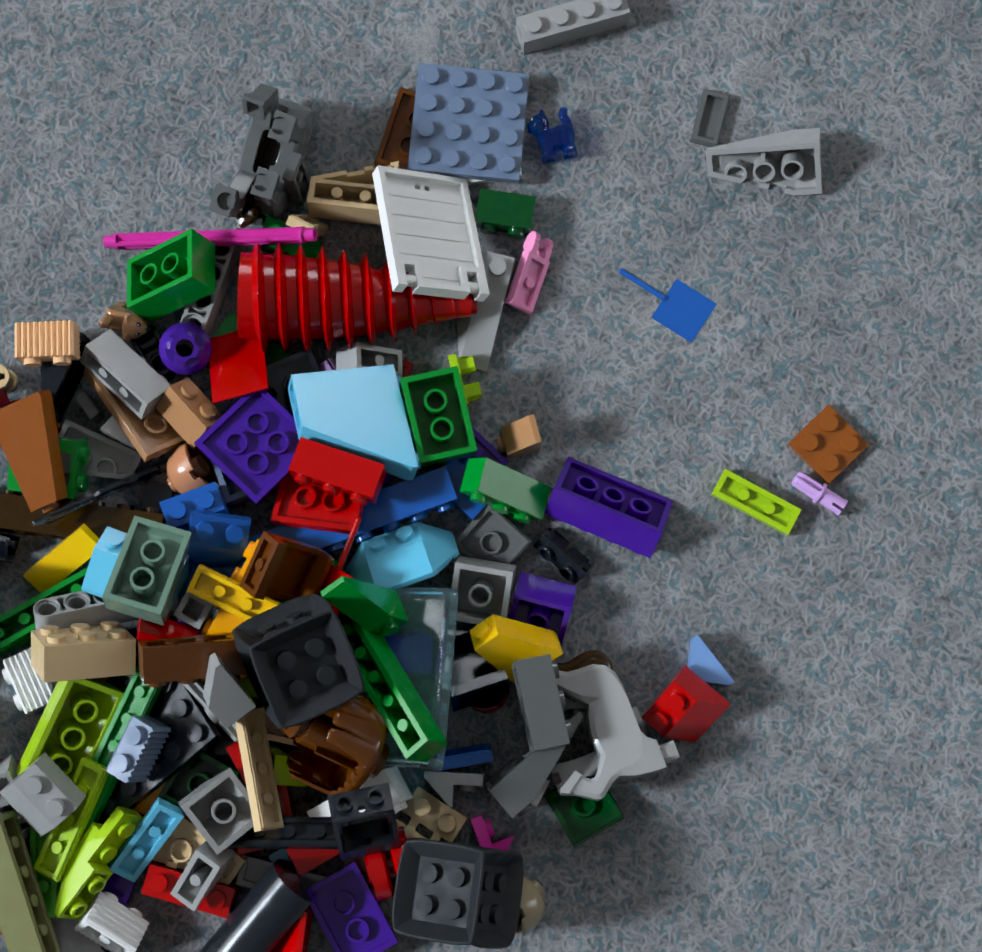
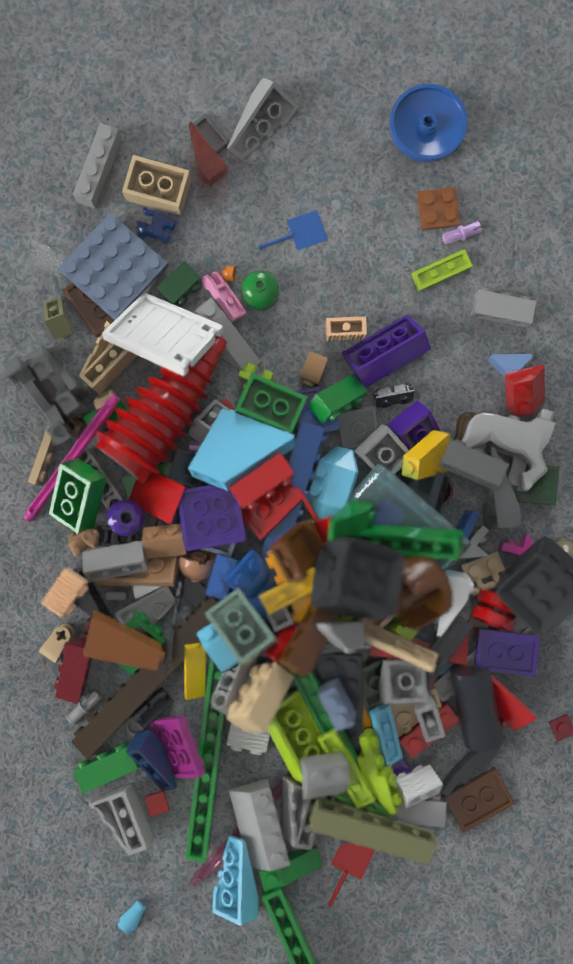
camera: 55 degrees left, 5 degrees up
black window [327,783,401,861] -> none
none -> tan plate [28,426,57,486]
none -> olive slope [43,296,73,340]
none -> tan brick [122,155,192,216]
none -> clear red slope [188,122,228,187]
none -> orange hinge [221,266,237,282]
none -> green cylinder [241,271,279,310]
none -> light nougat brick [325,316,367,342]
none -> blue dish [389,84,468,162]
none -> light grey brick [471,288,536,328]

